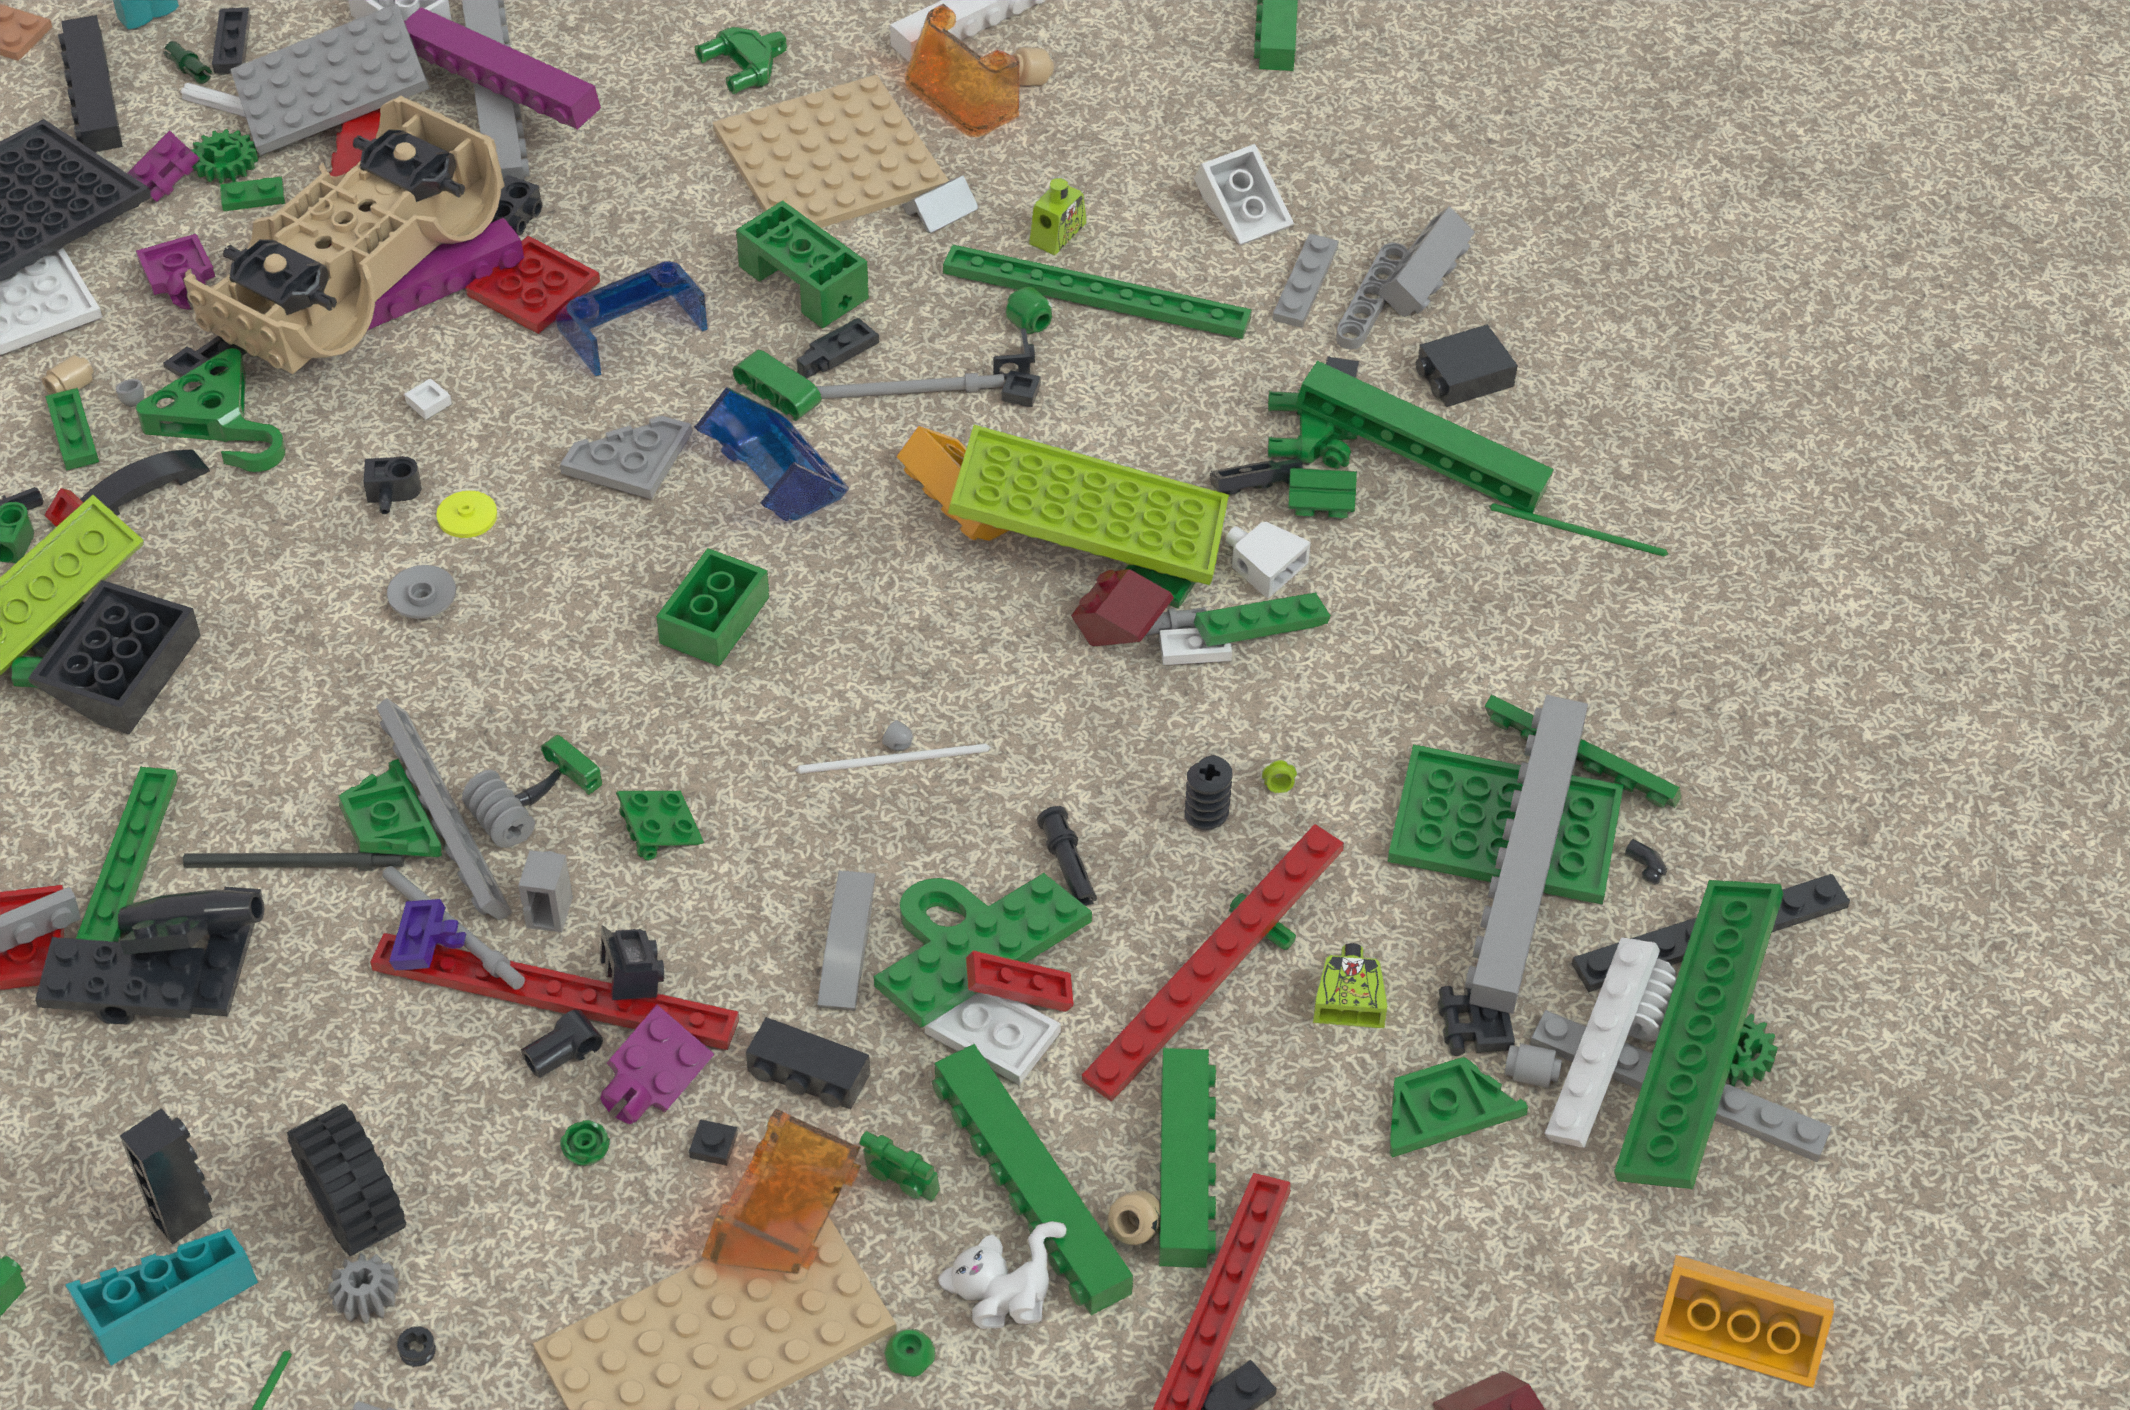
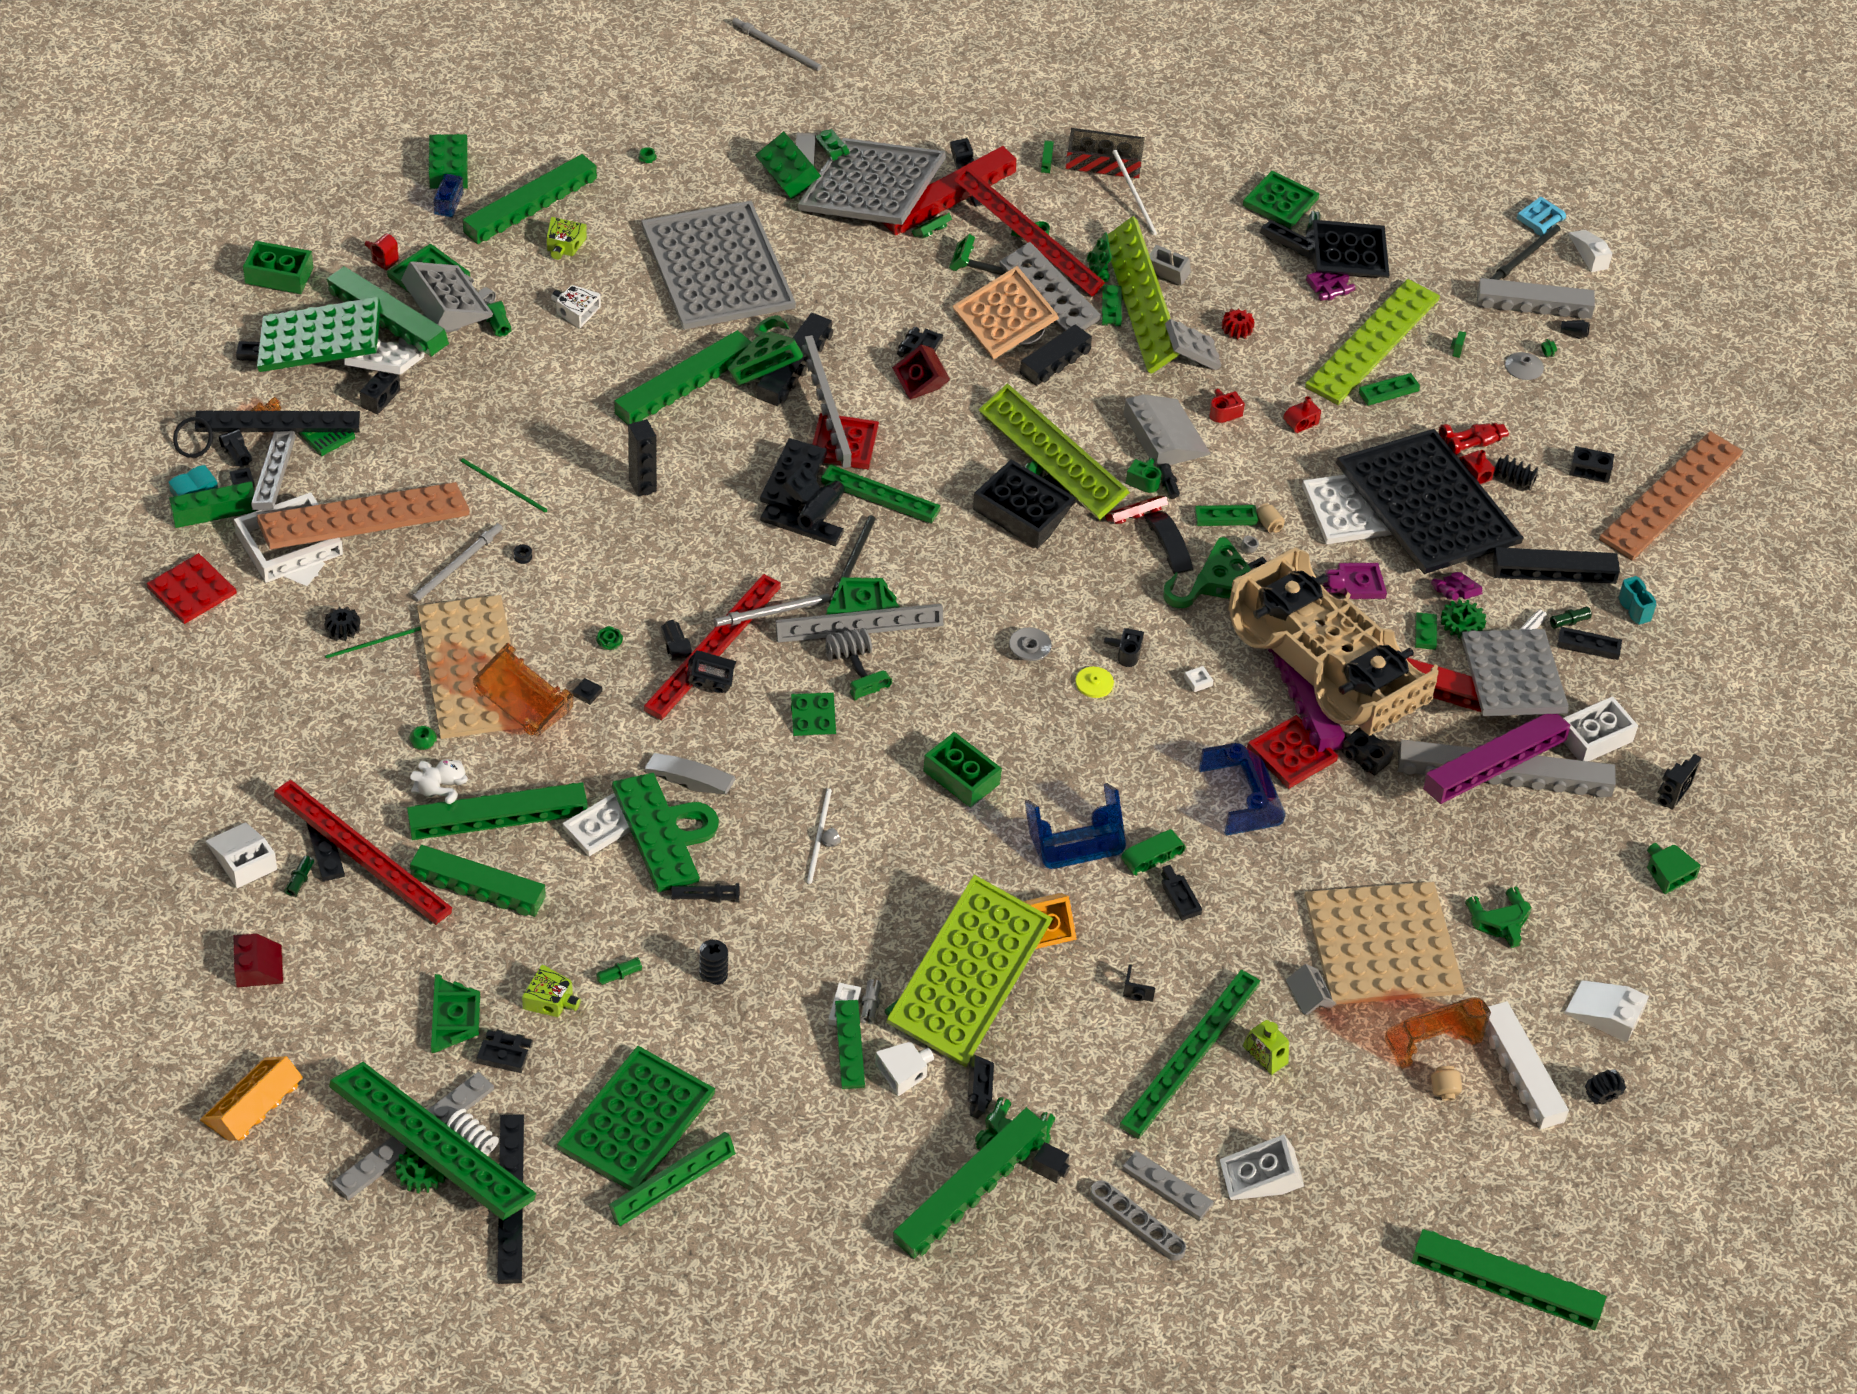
camera: 105 degrees right, 0 degrees up
teal wedge [65,1228,258,1366] -> none
black tyre [287,1104,406,1256] -> none
light grey gear [328,1252,399,1324] -> none
dark purple plate [389,899,466,970] -> none
light grey piece [518,850,573,932] -> none
light grey plate [560,416,692,499] -> none
magenta plate [600,1005,715,1124] -> none
green plate [736,200,869,329] -> none
black brick [746,1017,870,1110] -> none
light grey bar [816,373,1004,399] -> none
green plate [859,1131,940,1202] -> none
red plate [966,950,1074,1012] -> none
black plate [1001,370,1041,407] -> none
green head [1006,287,1052,334] -> none
dark red slope [1071,569,1174,647] -> none
red plate [1081,824,1344,1102] -> none
tan head [1108,1191,1161,1245] -> none
lime plate [1262,760,1297,793] -> none
green brick [1288,468,1357,518] -> none
light grey brick [1378,206,1475,317] -> none
black brick [1416,324,1518,407] -> none
light grey brick [1465,695,1588,1014] -> none
green axle [1489,503,1668,557] -> none
light grey brick [1504,1043,1562,1088] -> none
white plate [1545,937,1660,1148] -> none
black arm [1625,839,1667,885] -> none

